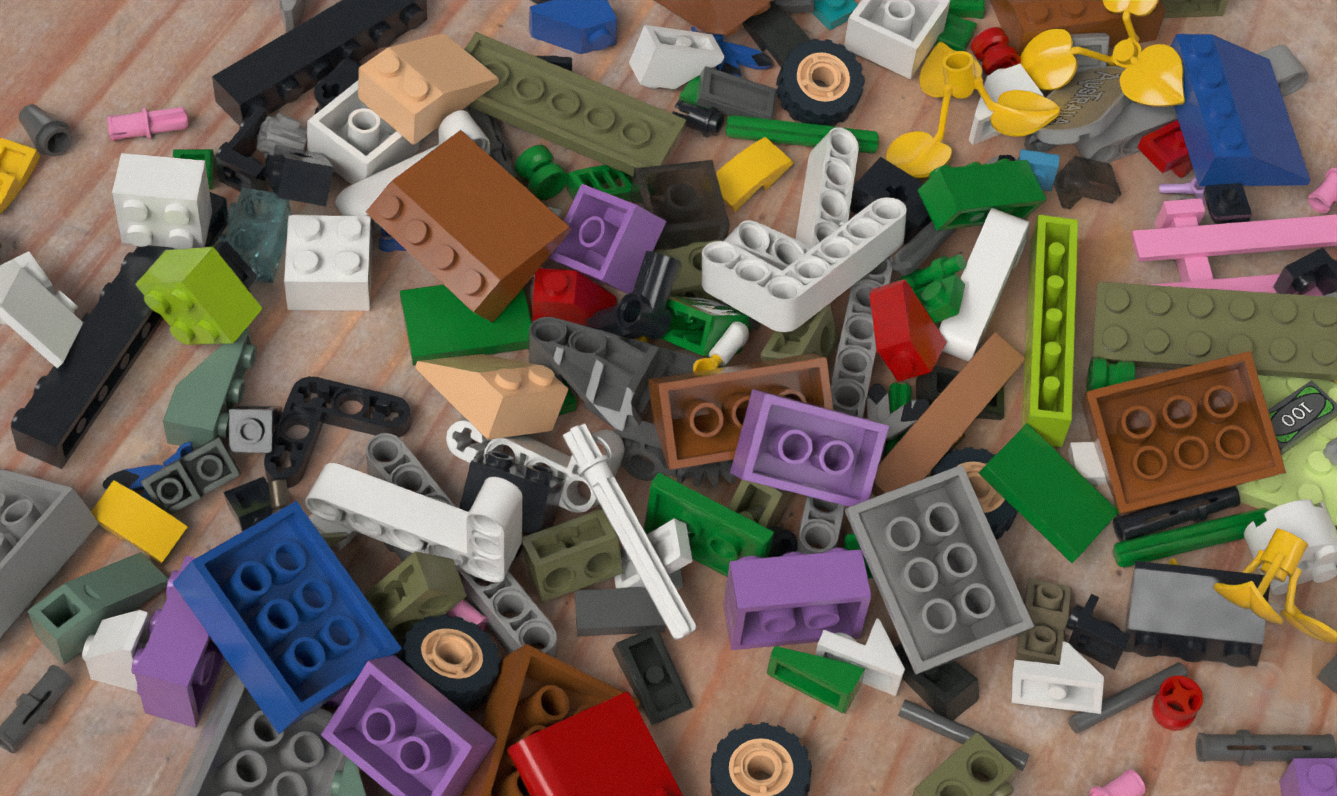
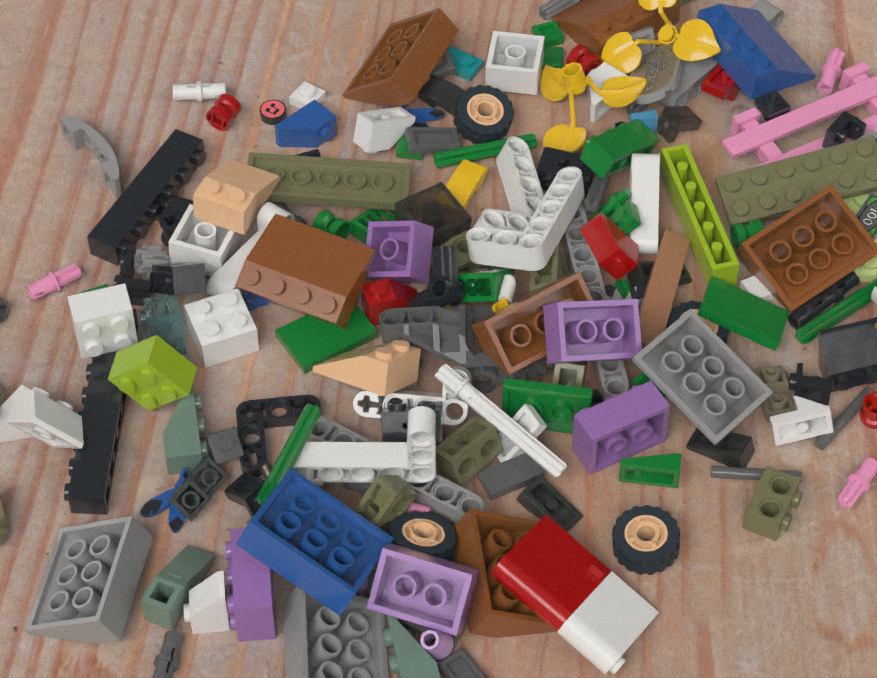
camera: 15 degrees left, 5 degrees down
yellow slope [91,480,188,564] -> none
black pin [672,99,724,138] -> none
white slope [815,618,905,696] -> none
lavender hand [1159,177,1207,205] -> none
none -> green axle [256,404,321,506]

